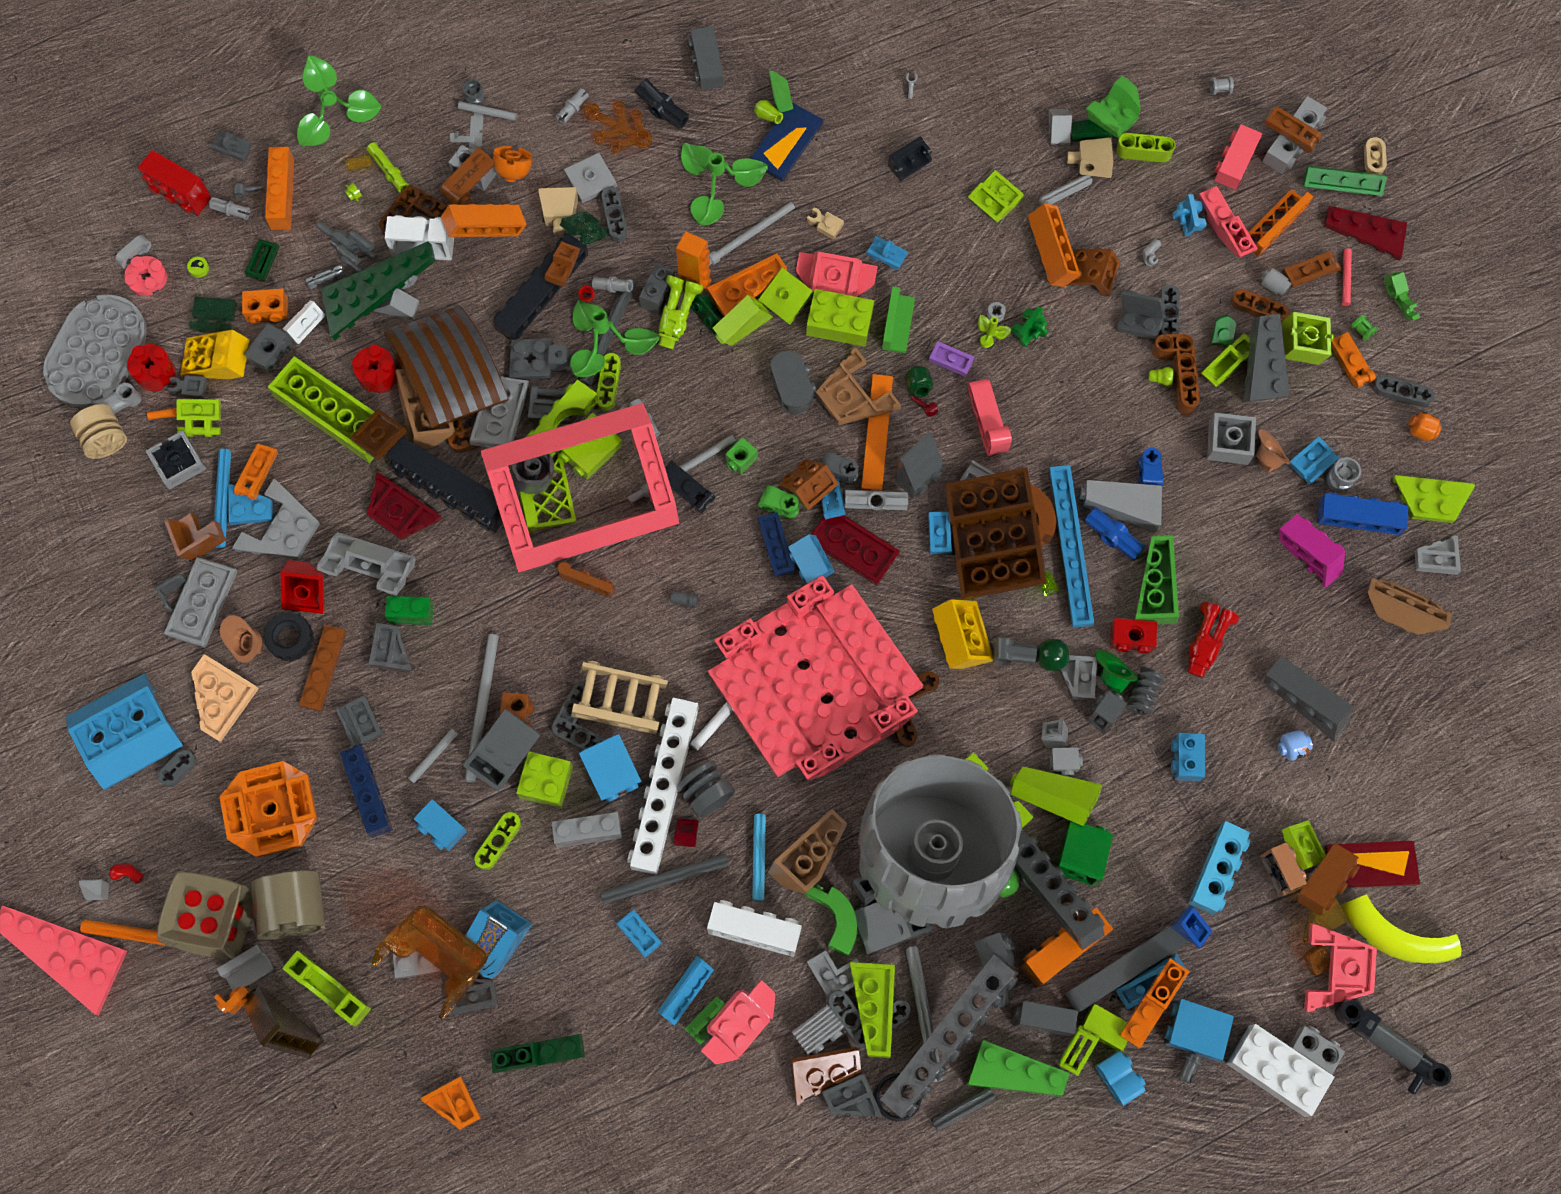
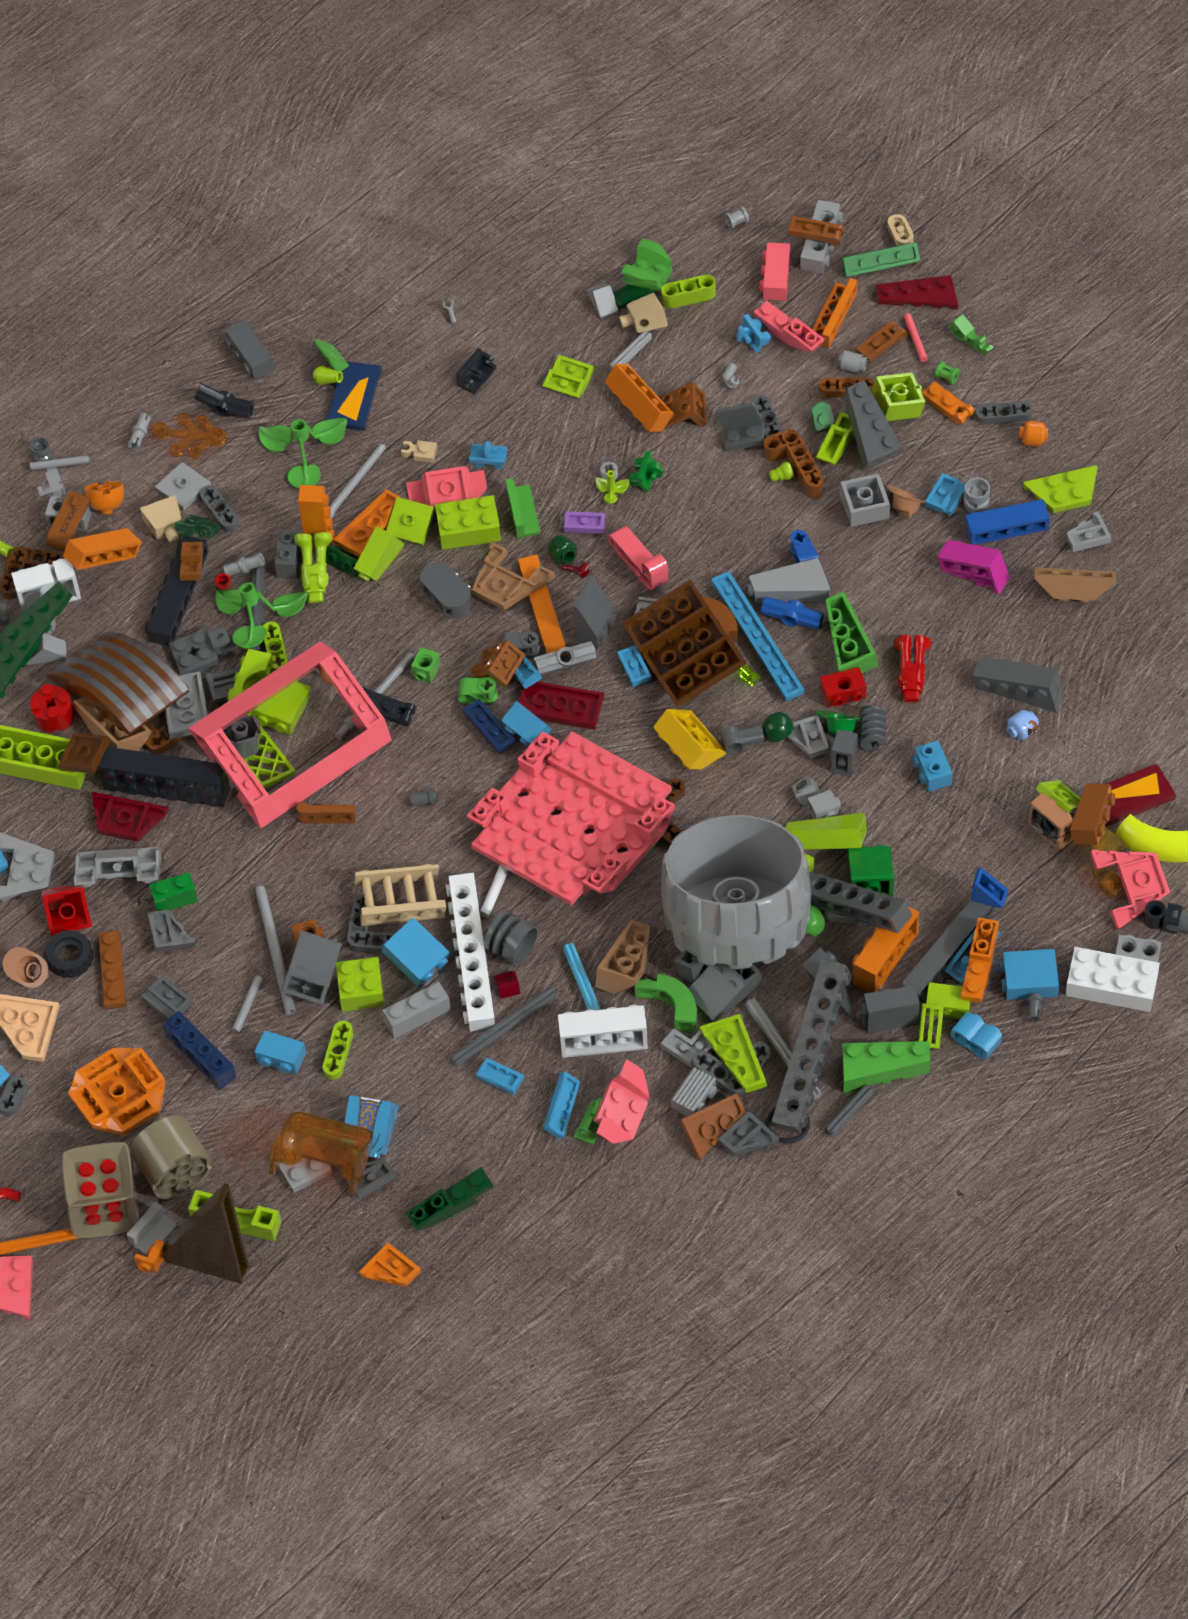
camera: 15 degrees left, 15 degrees down
medium azure brick [1188,821,1251,915] -> none

